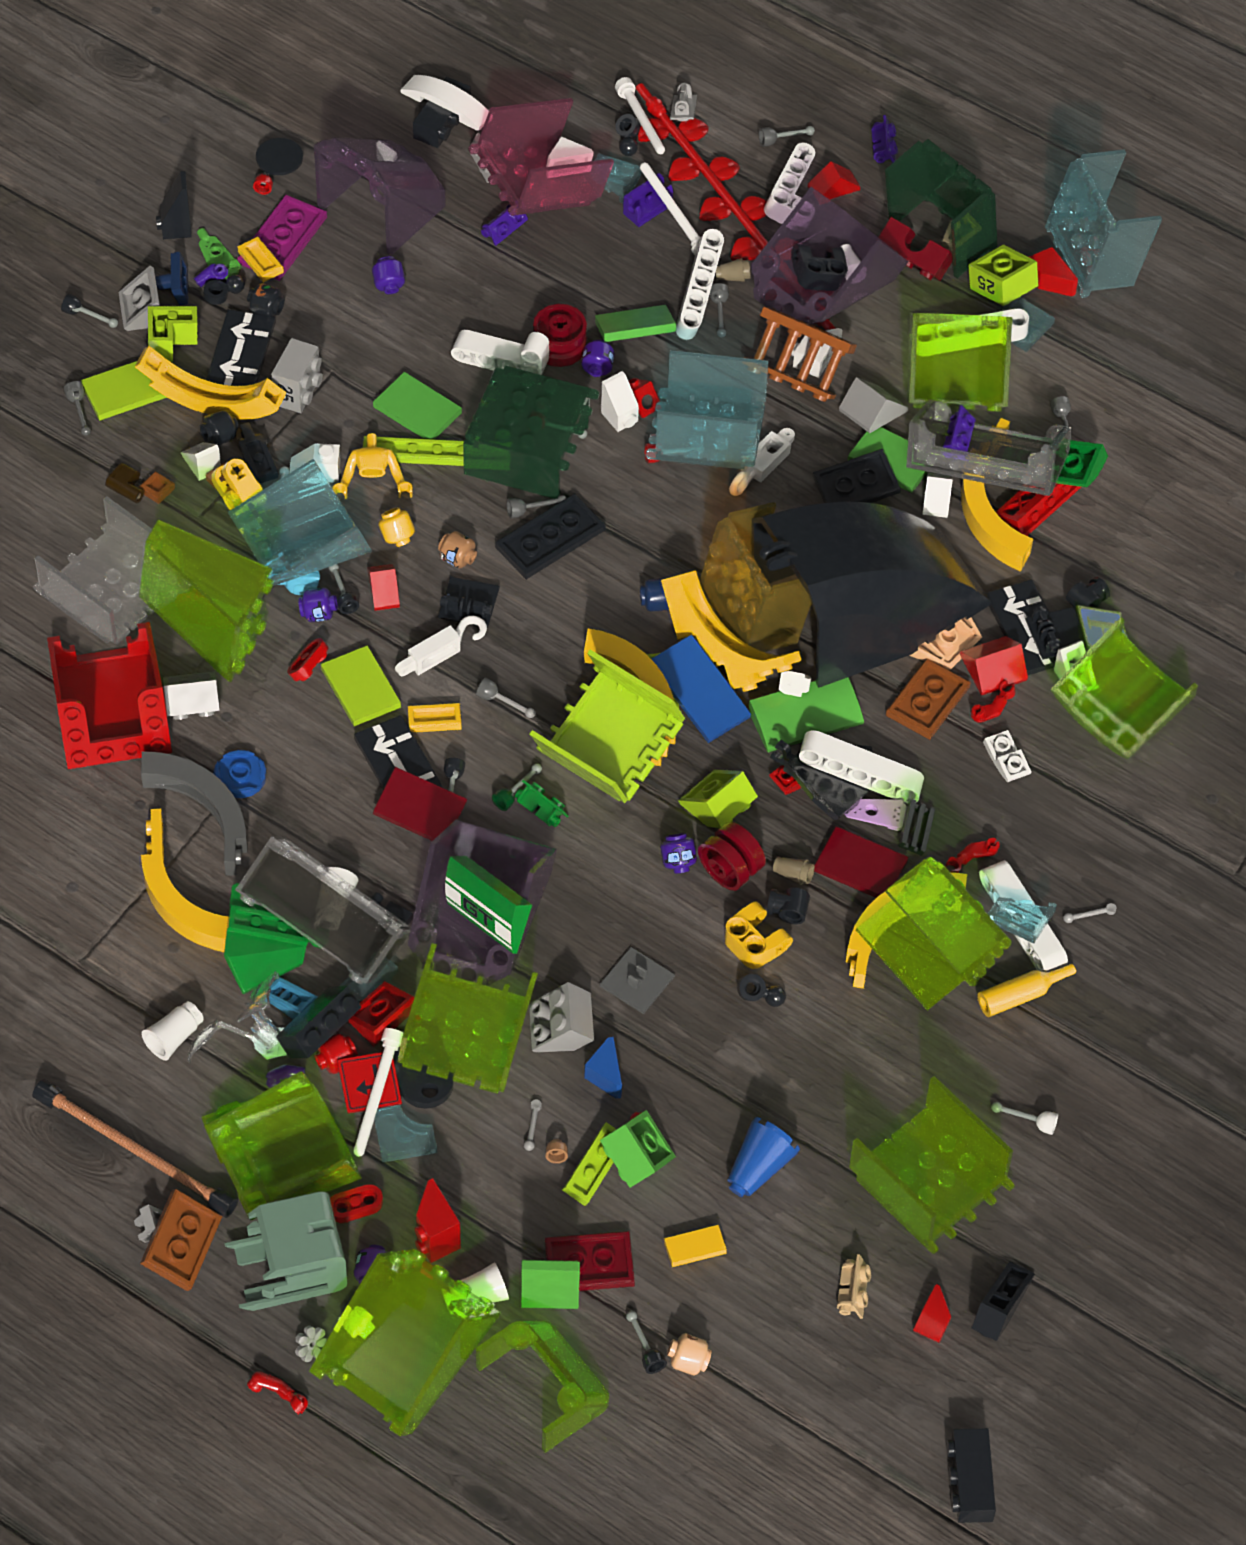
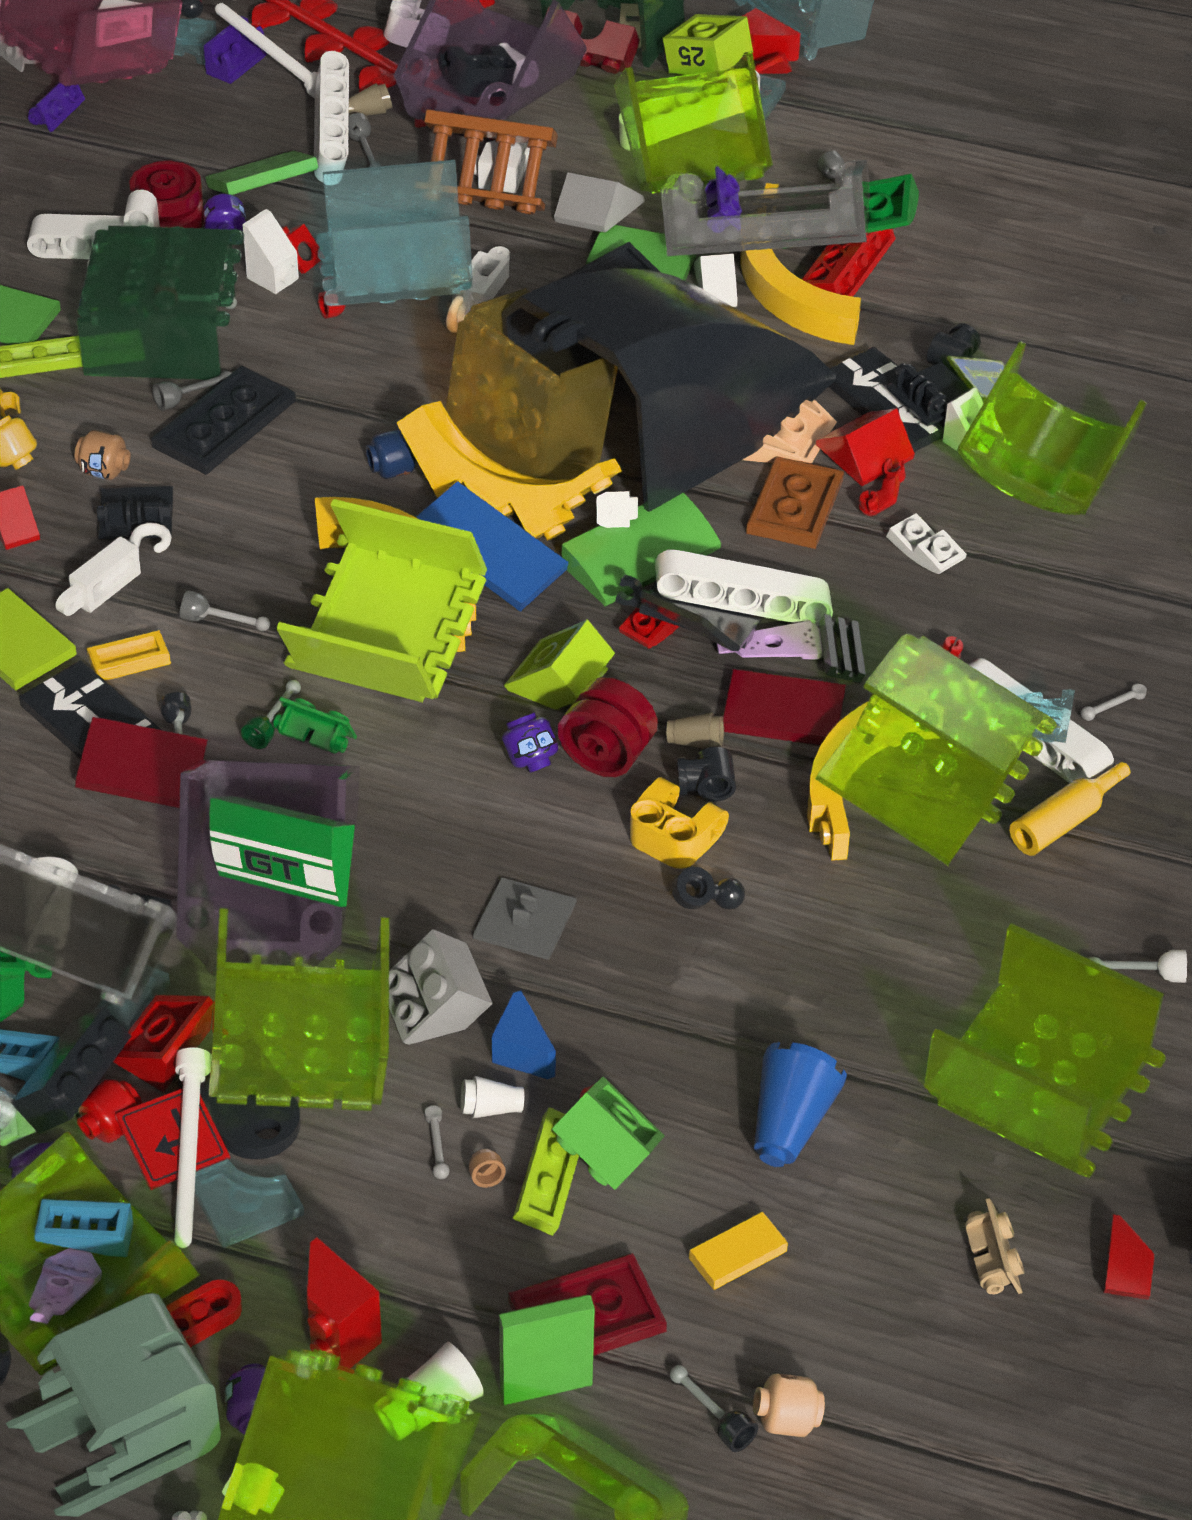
camera: 15 degrees left, 10 degrees down
none -> lavender piece [29,1248,102,1324]
none -> dark azure slope [34,1199,133,1257]
none -> white cone [460,1076,524,1119]
none -> red slope [754,52,792,74]

